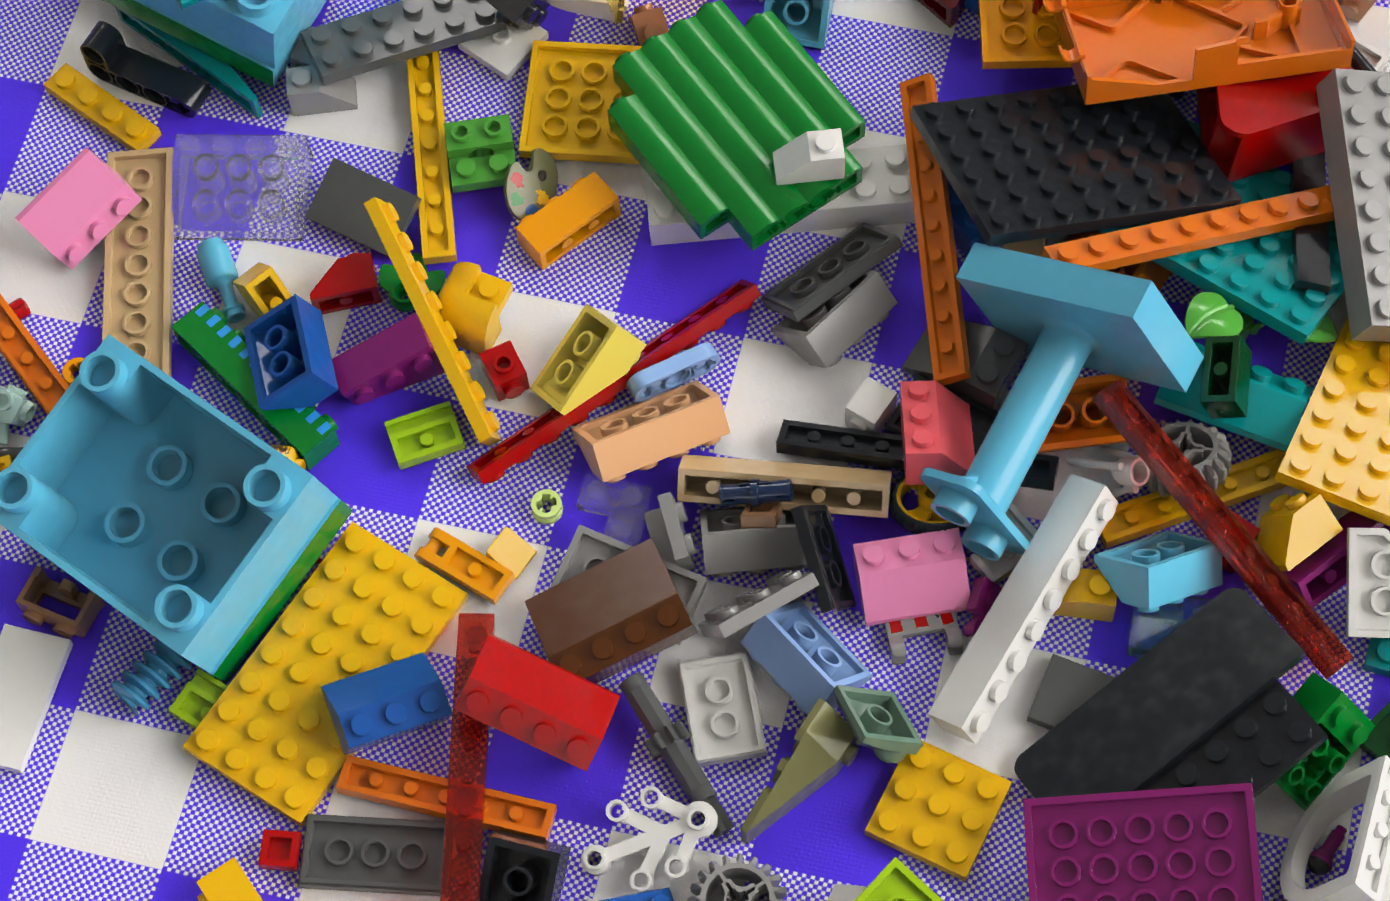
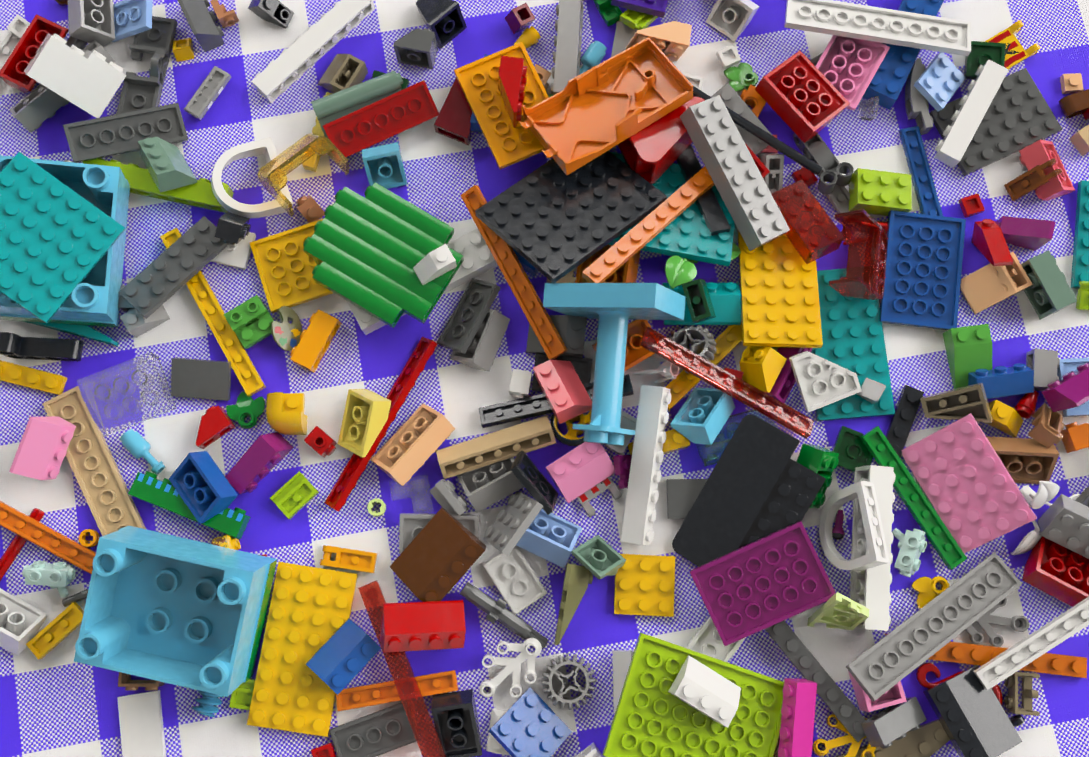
camera: 30 degrees left, 15 degrees up
yellow slope [233,262,291,318] -> none
yellow plate [363,197,502,446] -> none
yellow slope [486,526,537,580] -> none
light blue beam [626,342,721,402] -> none
dark blue pin [719,479,793,507] -> none
medium nougat tile [740,502,783,528] -> none

